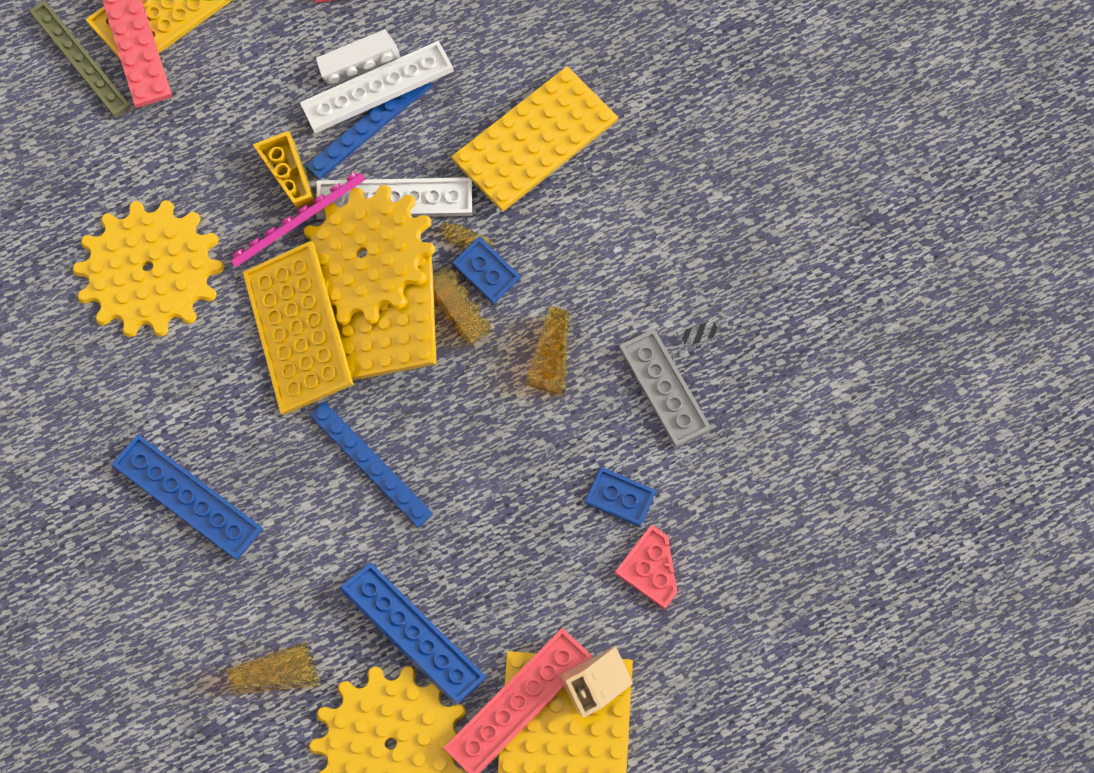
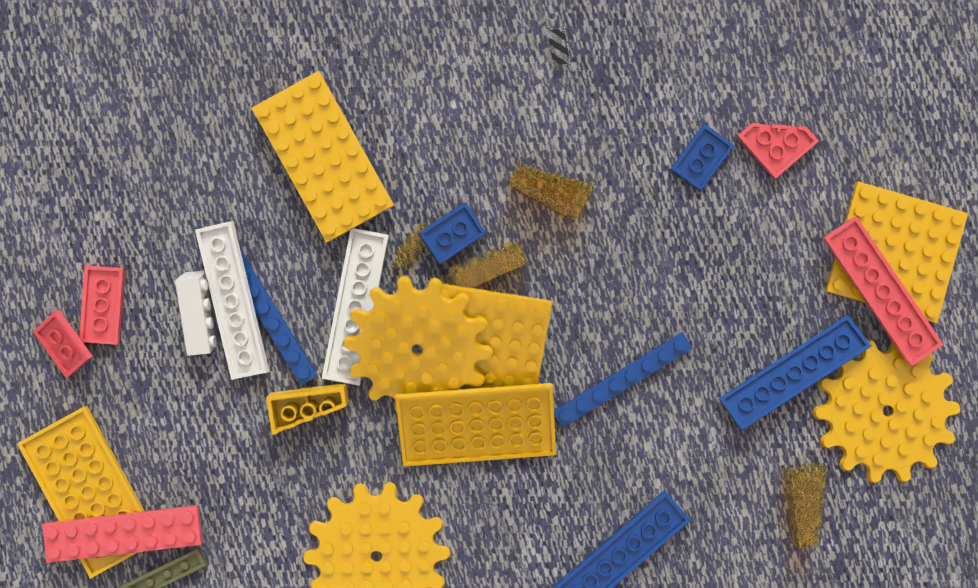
camera: 80 degrees left, 20 degrees up
dark pink plate [231,172,366,267] -> none
tan slope [559,646,633,718] -> none
light grey plate [619,329,712,448] -> none

